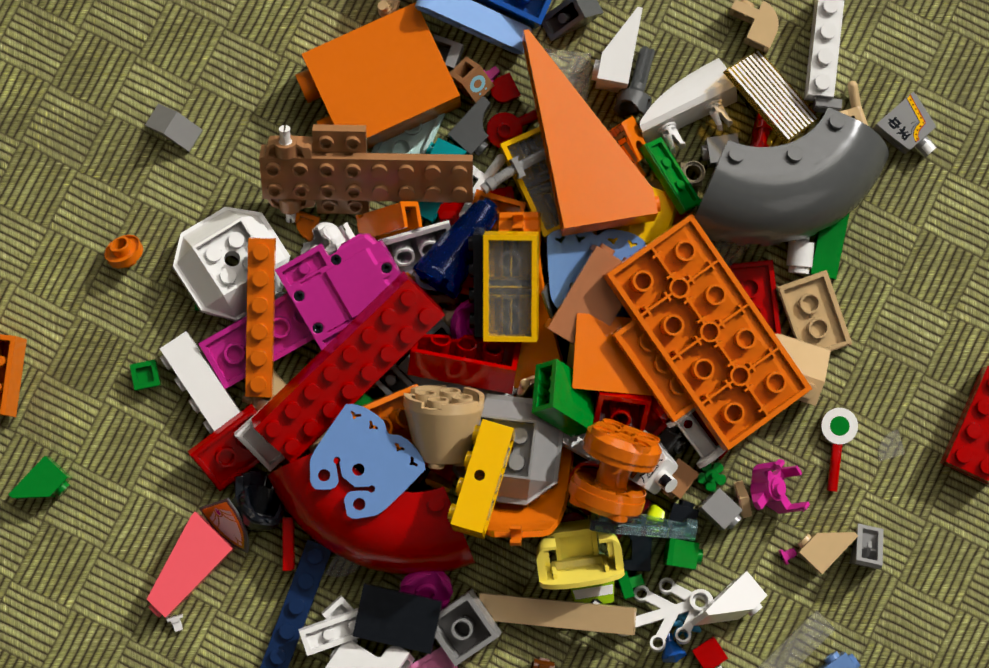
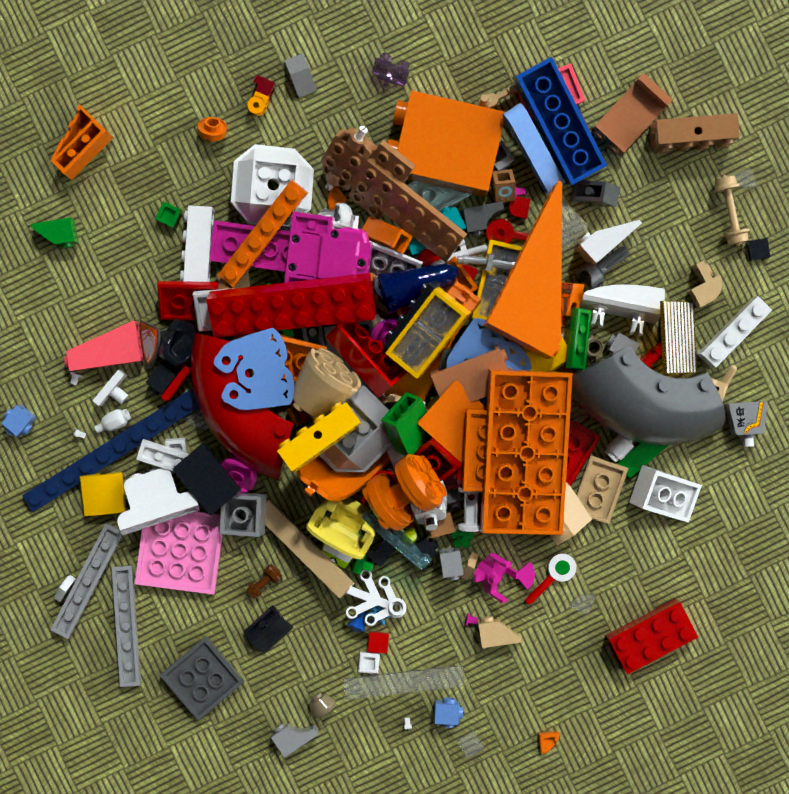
camera: 40 degrees right, 5 degrees up
green slope [662,538,703,569] -> none
white slope [690,571,768,626] -> none
light grey tile [812,96,842,113] -> none
light grey slope [849,523,884,569] -> none
none -> white tile [93,370,129,406]
none -> white plant [95,409,131,433]
none -> black brick [146,363,178,395]
none -> leg [247,74,276,116]
none -> clear purple hips [372,53,410,88]
none -> dark pink tile [517,561,535,590]
none -> orange tile [539,731,559,754]
none -> white slope [629,465,702,523]

